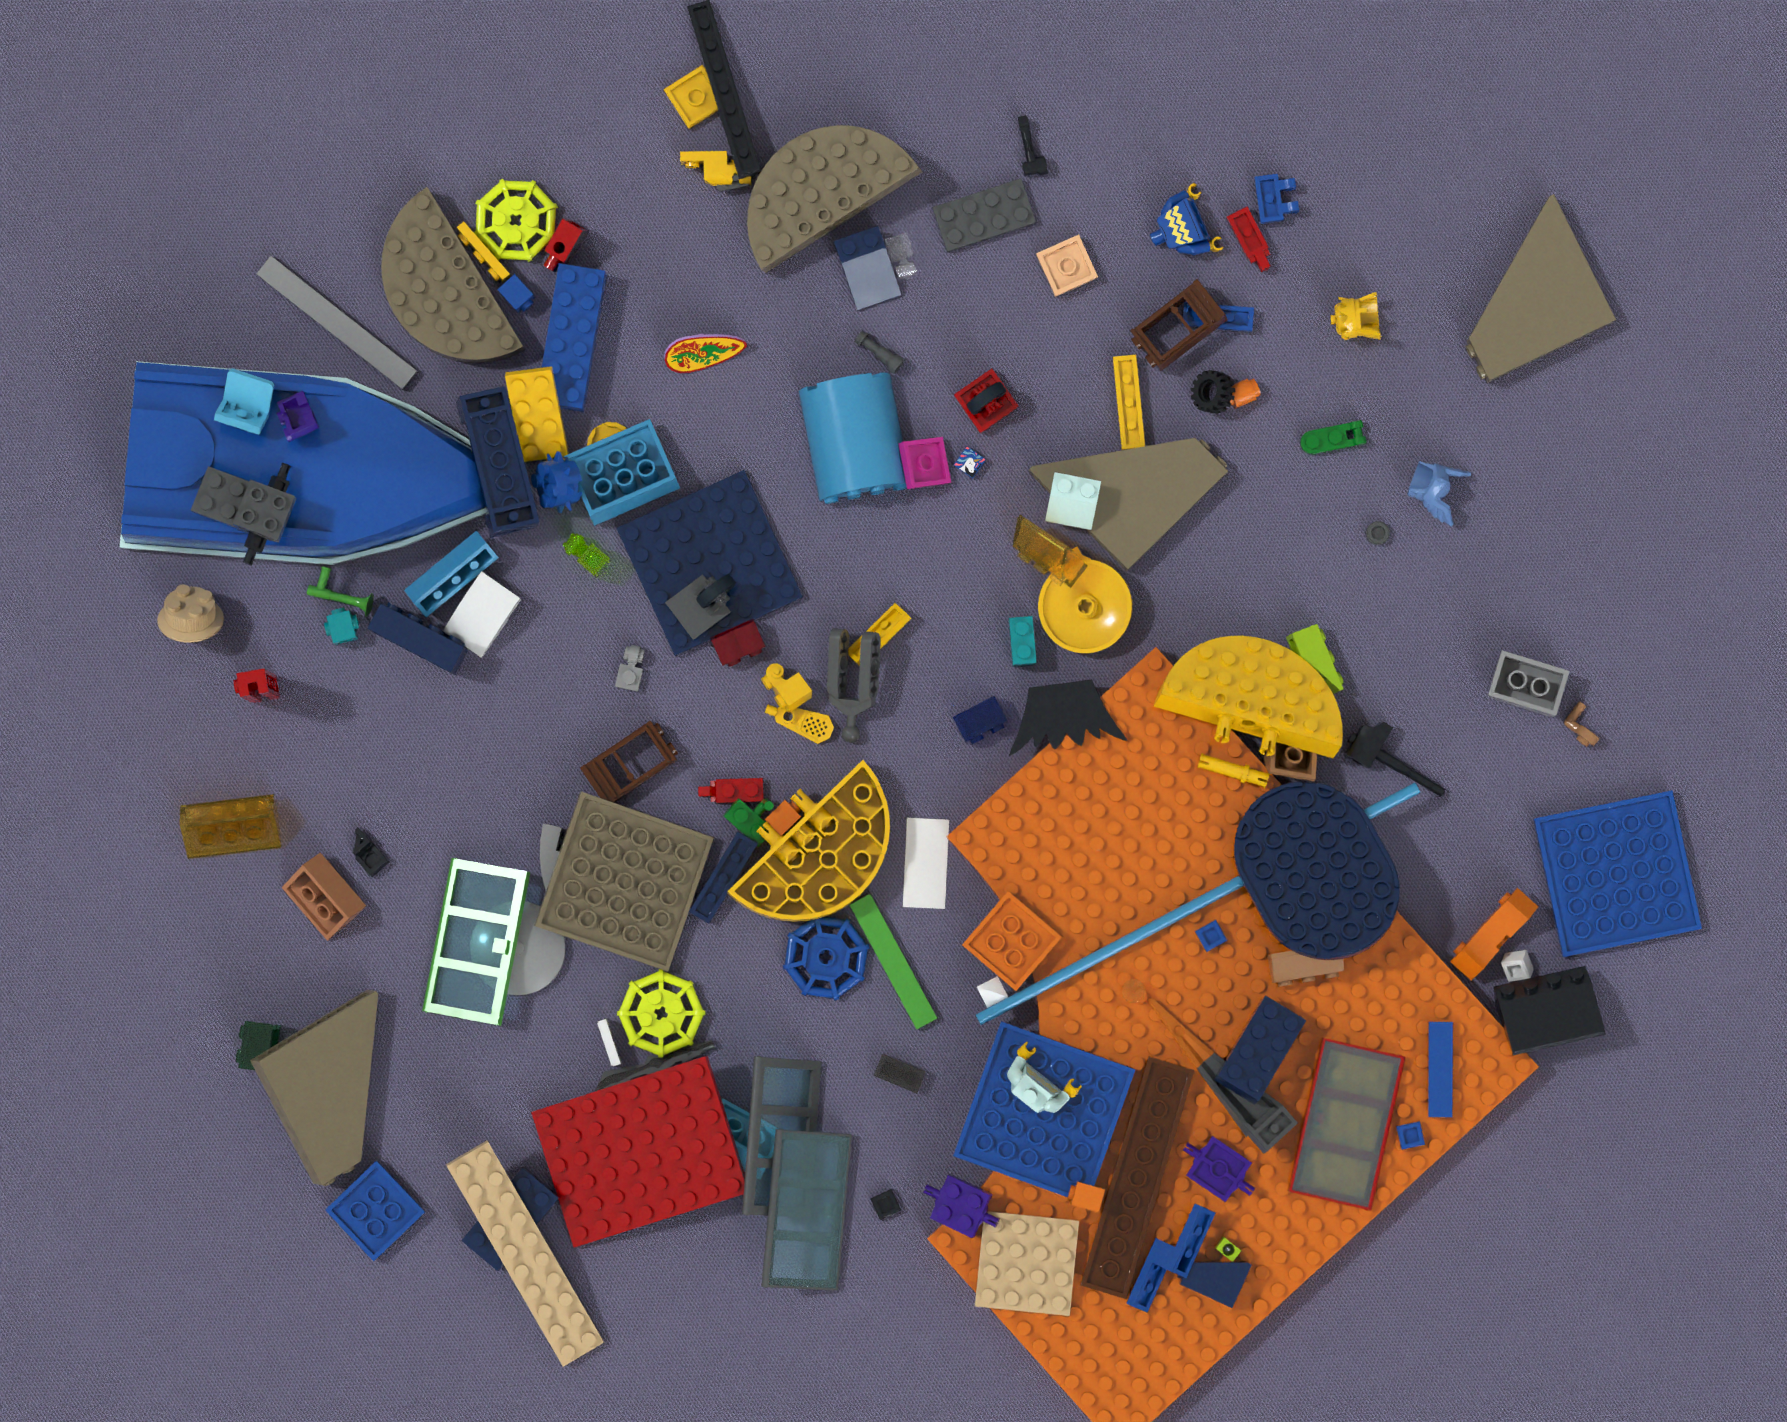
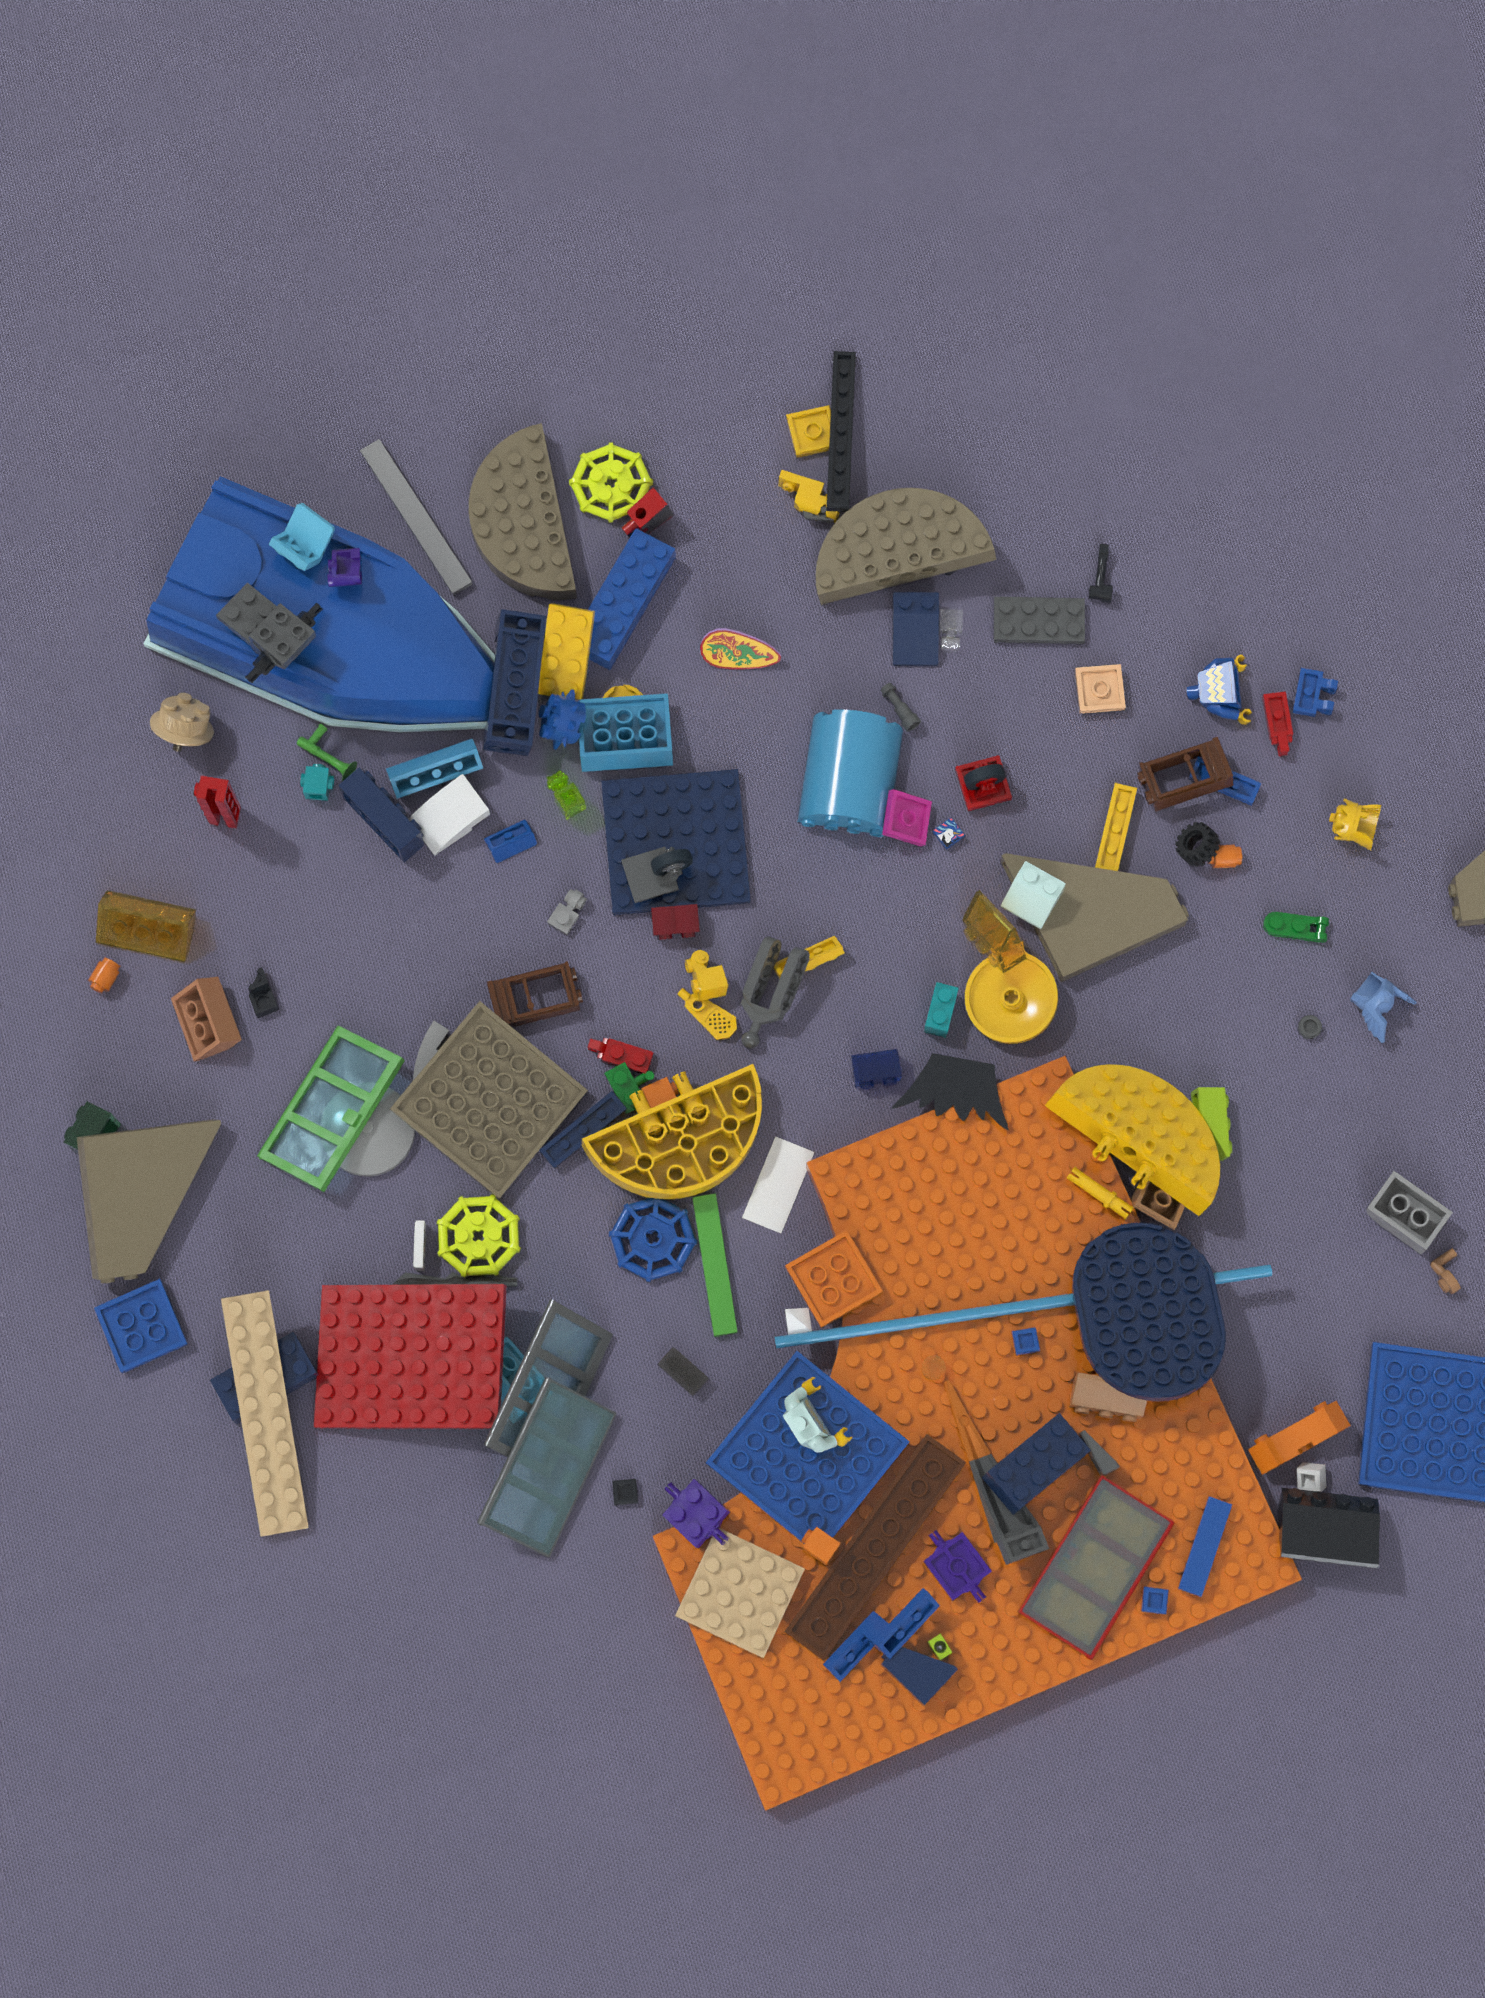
camera: 20 degrees right, 10 degrees down
yellow plate [457,221,511,284] -> none
blue brick [497,274,535,313] -> none
black piece [1344,722,1445,797] -> none
none -> orange brick [88,957,120,994]
none -> blue slope [484,819,537,863]
none -> dark grey slope [1079,1430,1120,1476]

